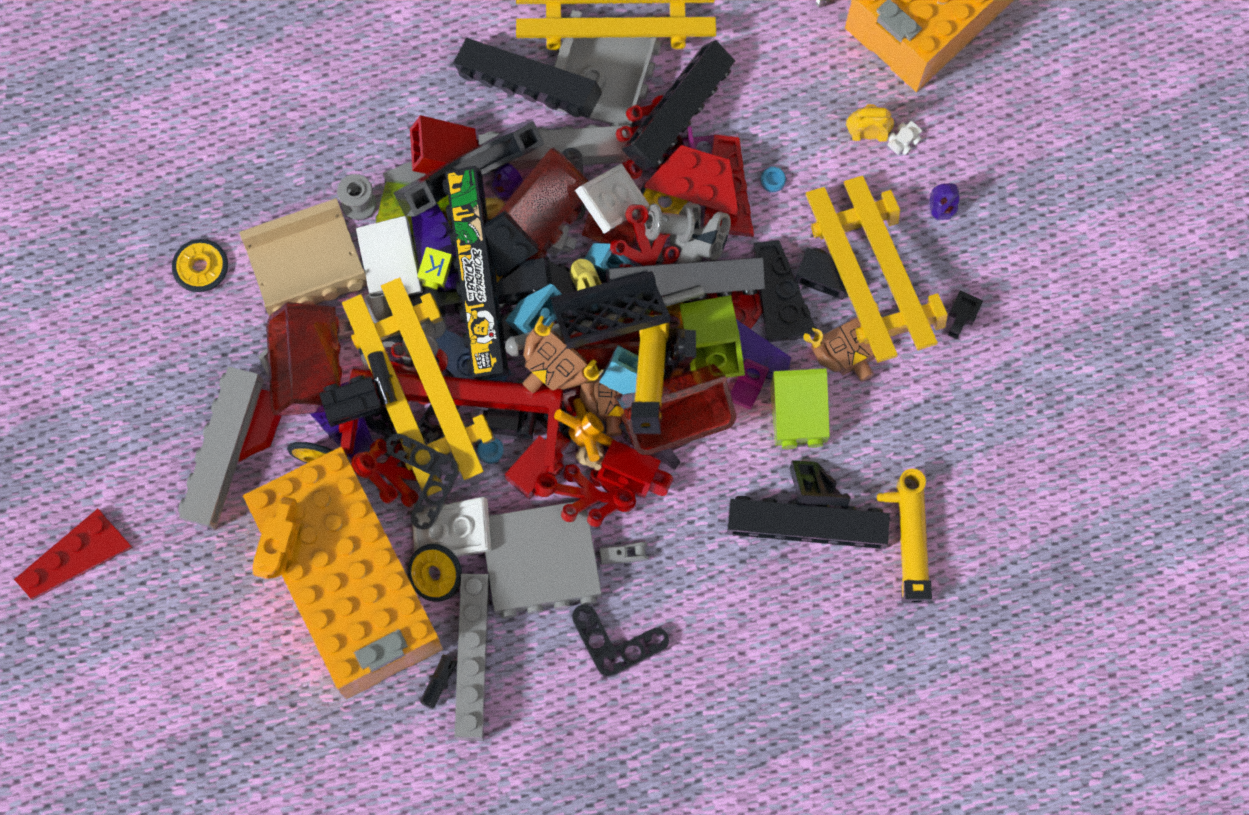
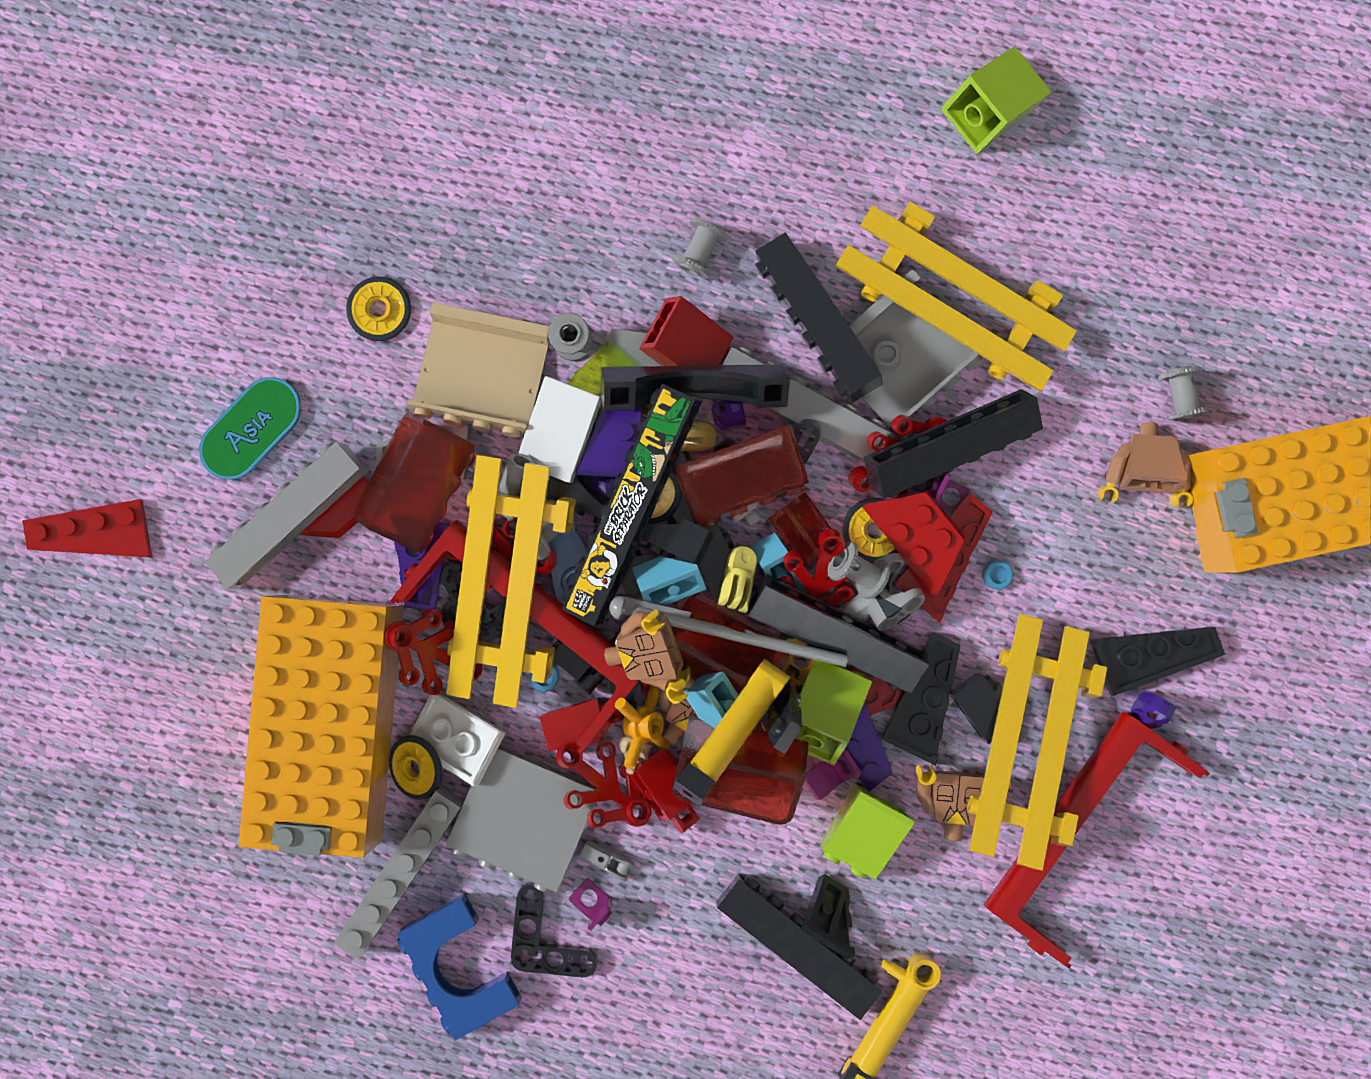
camera: 35 degrees right, 15 degrees up
light orange piece [253,496,301,579] -> none
wheel [287,442,333,463] -> none
black brick [319,375,382,427] -> none
black axle [368,351,398,405] -> none
black beam [386,434,460,530] -> none
neon yellow brick [417,247,453,290] -> none
black axle [420,654,457,709] -> none
black wing [484,210,539,277] -> none
black fence [550,271,671,349] -> none
white tile [575,164,649,234] -> none
yellow piece [846,104,894,142] -> none
white piece [887,121,922,156] -> none
black plate [948,290,983,339] -> none
none -> green tile [199,377,301,480]
none -> blue arch [397,893,522,1041]
none -> magenta bracket [569,878,613,931]
none -> light grey hose [672,218,728,278]
none -> red piece [983,711,1210,969]
none -> black wing [1089,626,1226,696]
none -> nougat torso [1098,422,1193,508]

